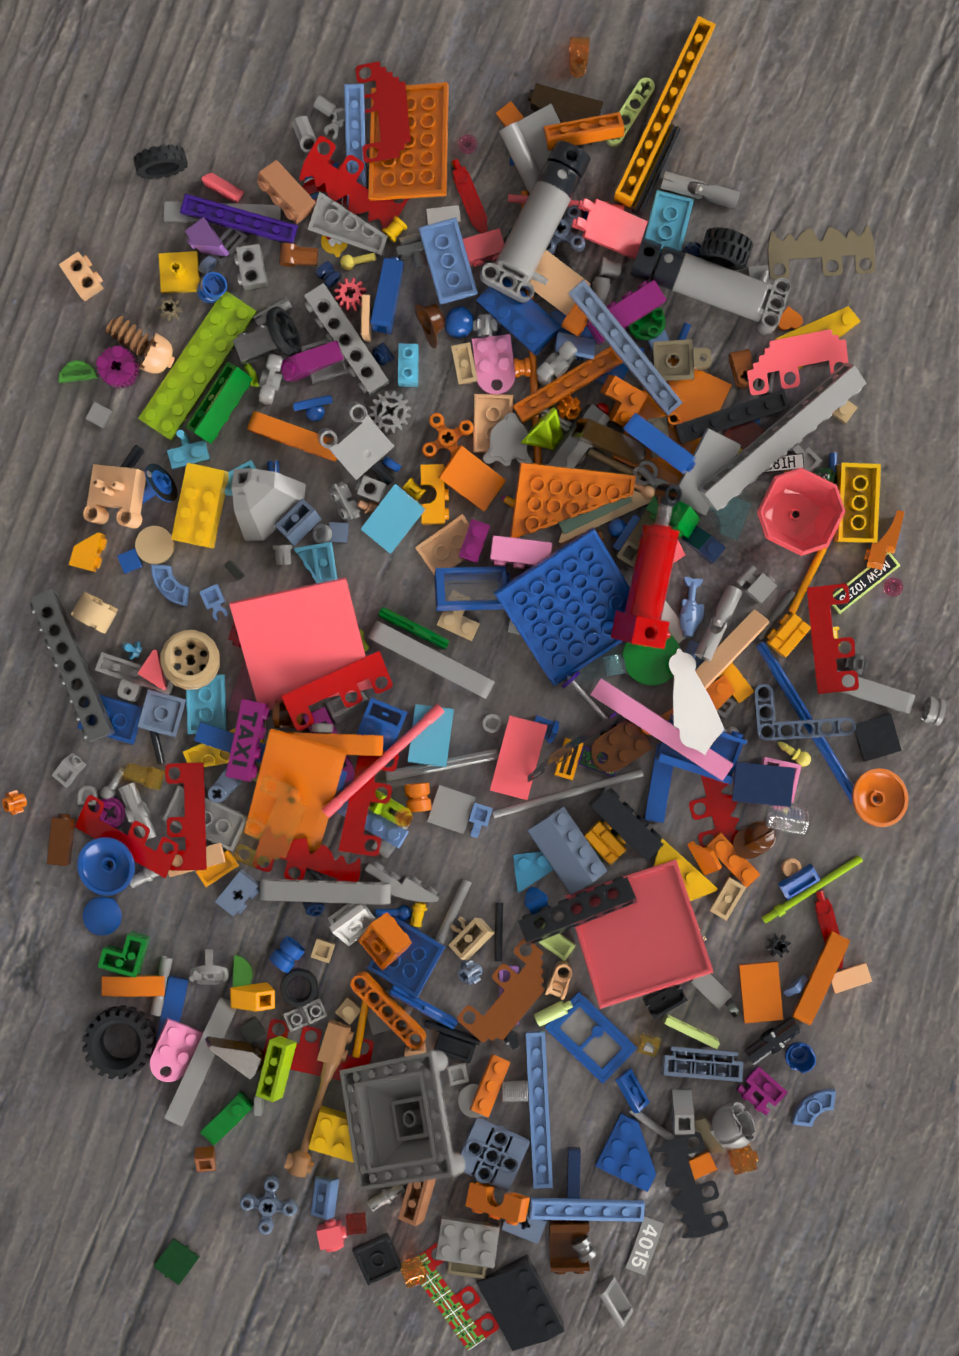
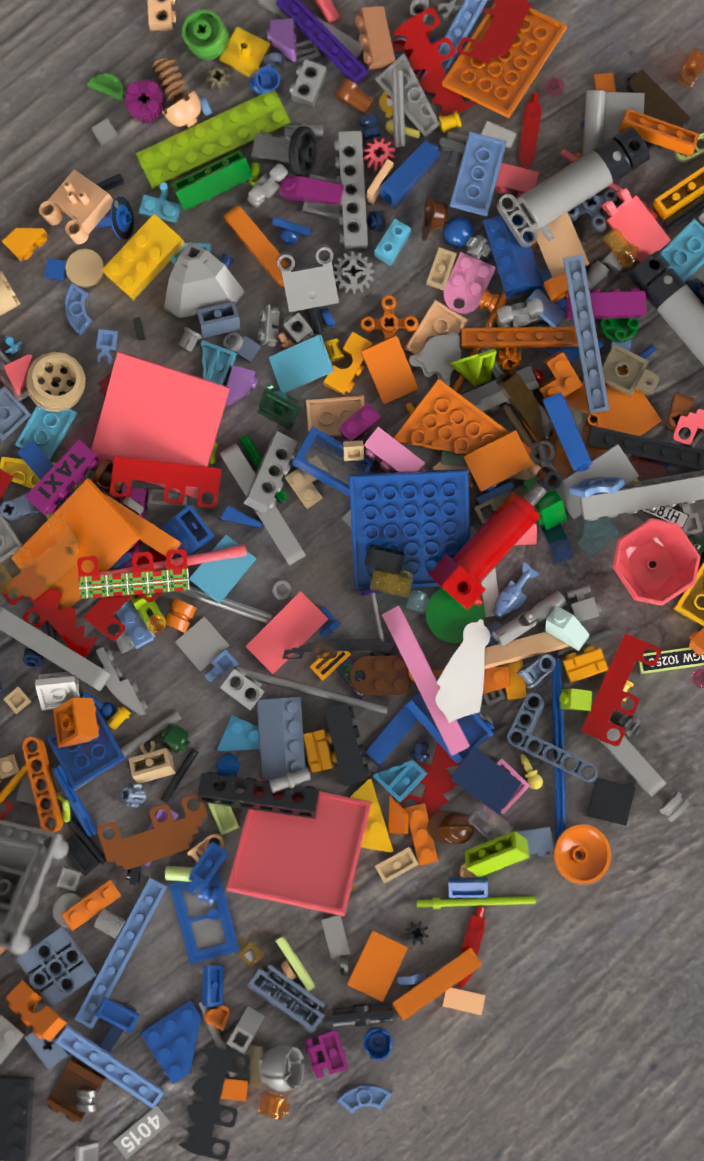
camera: 30 degrees right, 5 degrees down
black hinge [643,984,688,1020] -> none
light orange bar [788,547,828,613] -> none
none -> lime piece [57,795,71,822]
none -> piece [77,549,189,599]
none -> blue tile [95,997,141,1033]
none -> dark green head [160,724,190,753]
none -> bright green wheel [182,10,229,60]
none -> blue hinge [186,841,229,895]
none -> blue wheel [197,883,219,905]
none -> medium blue tile [199,95,213,116]
none -> orange tile [204,1005,230,1031]
none -> light grey brick [216,666,265,711]
none -> blue slope [221,506,263,529]
none -> medium lavender slope [225,365,258,406]
none -> light grey brick [243,431,298,513]
none -> clear green slope [257,386,305,430]
none -> light grey pin [269,768,311,793]
none -> light nougat tile [281,960,298,980]
none -> tan plate [343,440,364,461]
none -> black beam [364,545,405,574]
none -> clear yellow brick [369,569,413,598]
none -> dark azure wing [373,760,427,803]
none -> light grey axle [392,70,405,148]
none -> dark blue plate [410,742,430,762]
none -> orange tile [464,430,534,492]
none -> lime brick [465,831,529,877]
none -> sand blue brick [515,826,554,859]
none -> sand blue piece [517,654,556,689]
none -> light aqua slope [545,606,589,651]
none -> lime brick [560,689,592,711]
none -> medium blue tile [569,477,625,498]
none -> clear yellow piece [603,228,639,267]

